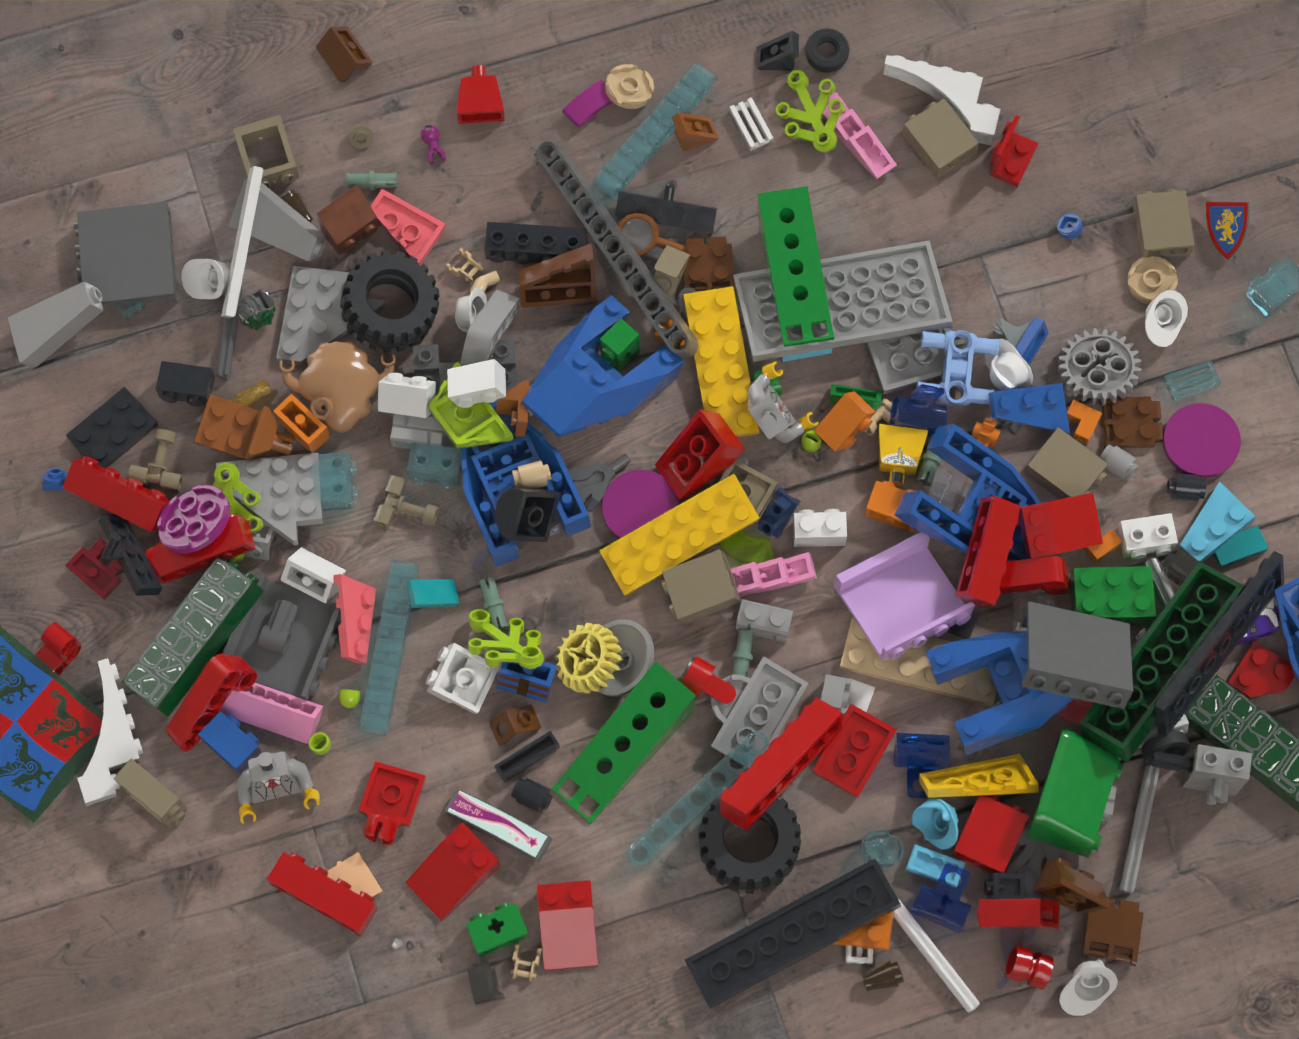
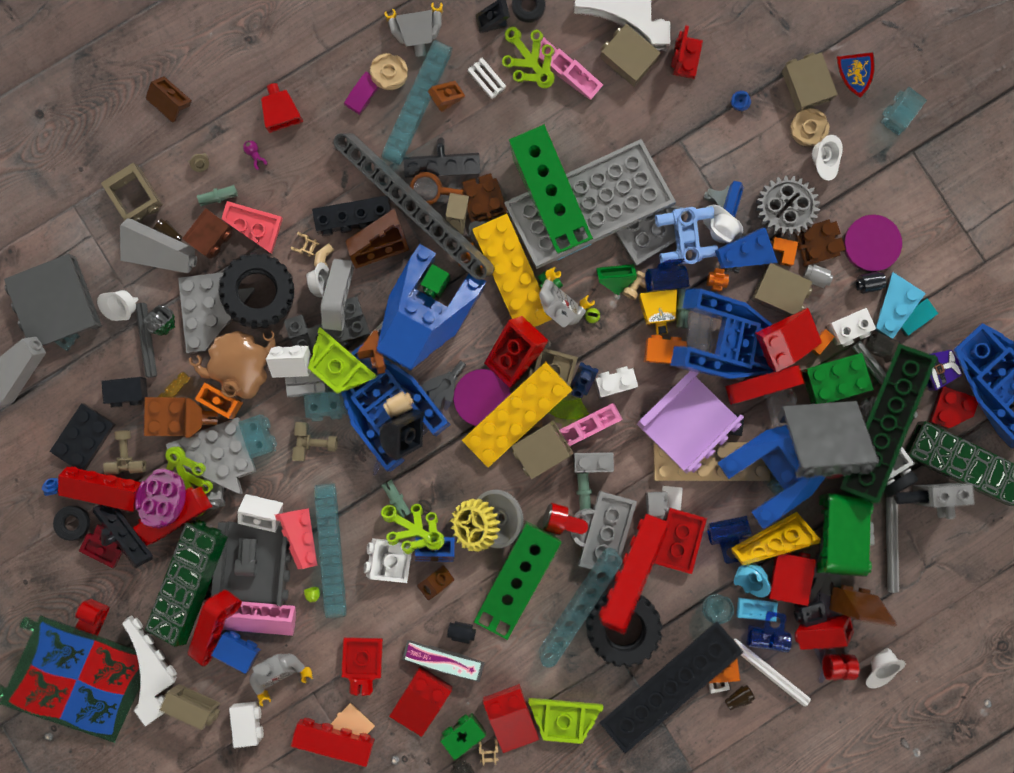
camera: 15 degrees left, 15 degrees up
white tile [221,166,263,318] -> none
lime hinge [309,732,331,755] -> none
teal tile [406,579,460,608] -> none
white brick [447,359,506,408] -> none
black piece [494,731,560,783] -> none
orange brick [814,391,876,452] -> none
red brick [955,496,1021,607] -> none
reddish brown plate [1082,897,1144,967] -> none
black plate [1154,551,1284,736] -> none
clear light blue tile [1163,360,1221,401] -> none
none -> black tyre [53,506,90,541]
none -> white brick [229,701,264,748]
none -> light grey torso [385,3,443,57]
none -> lime wing [528,698,603,744]

